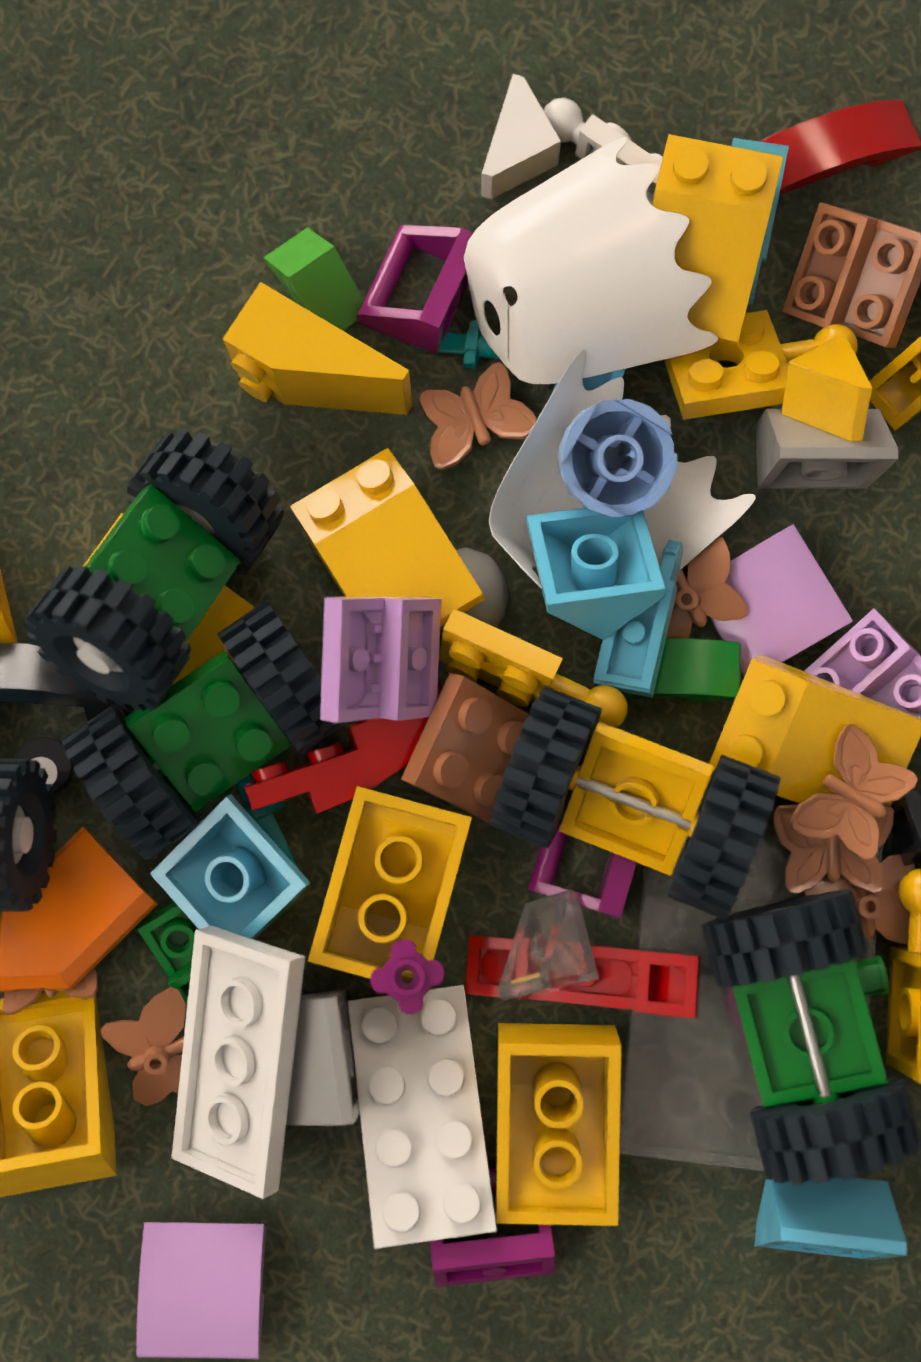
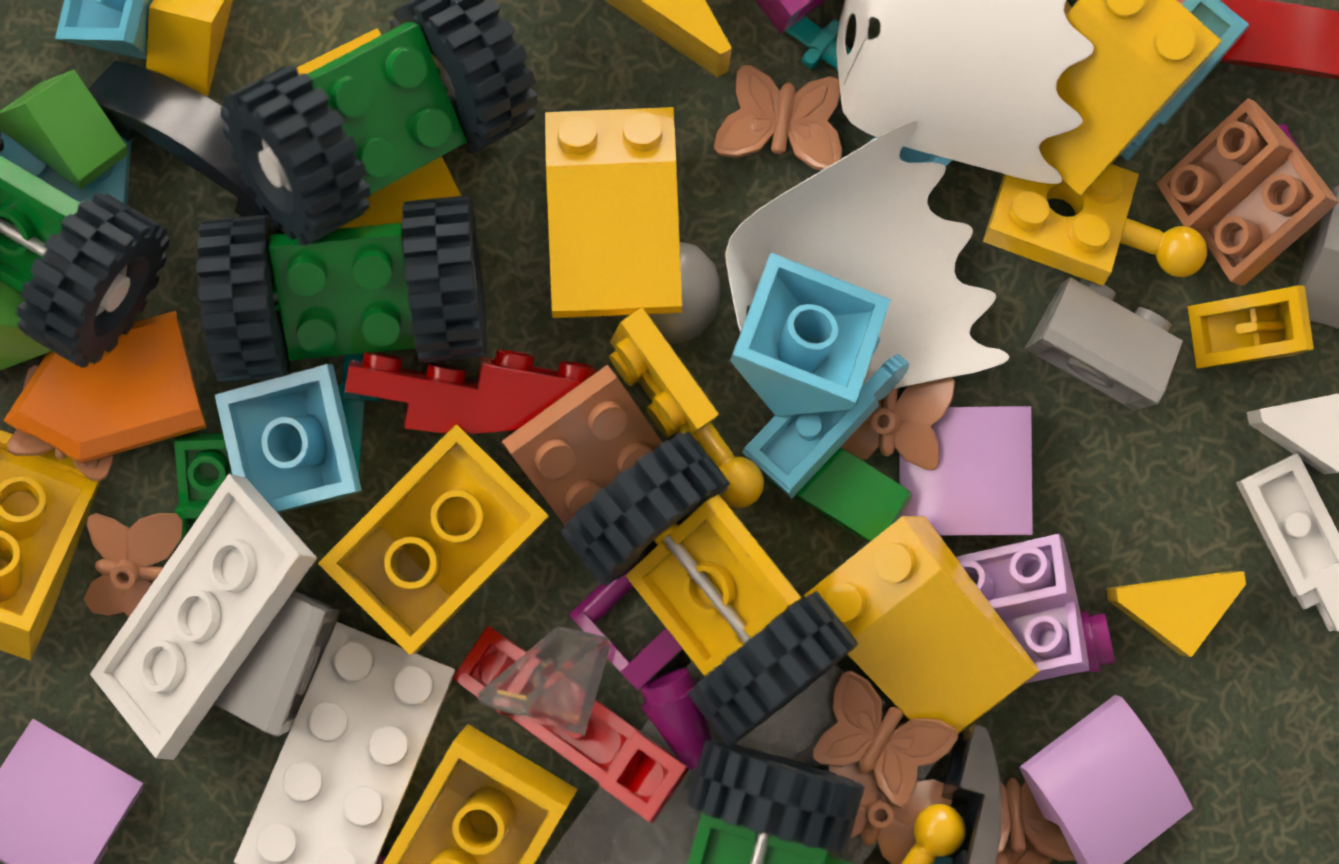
camera: 25 degrees right, 5 degrees up
black tile [15,737,75,794] -> none
lavender slope [320,597,441,723] -> none
magenta plate [371,939,444,1014] -> none
light blue cylinder [558,399,678,517] -> none
yellow slope [781,337,872,442] -> none
nougat piece [789,724,918,860] -> none
none -> magenta cone [640,668,712,770]

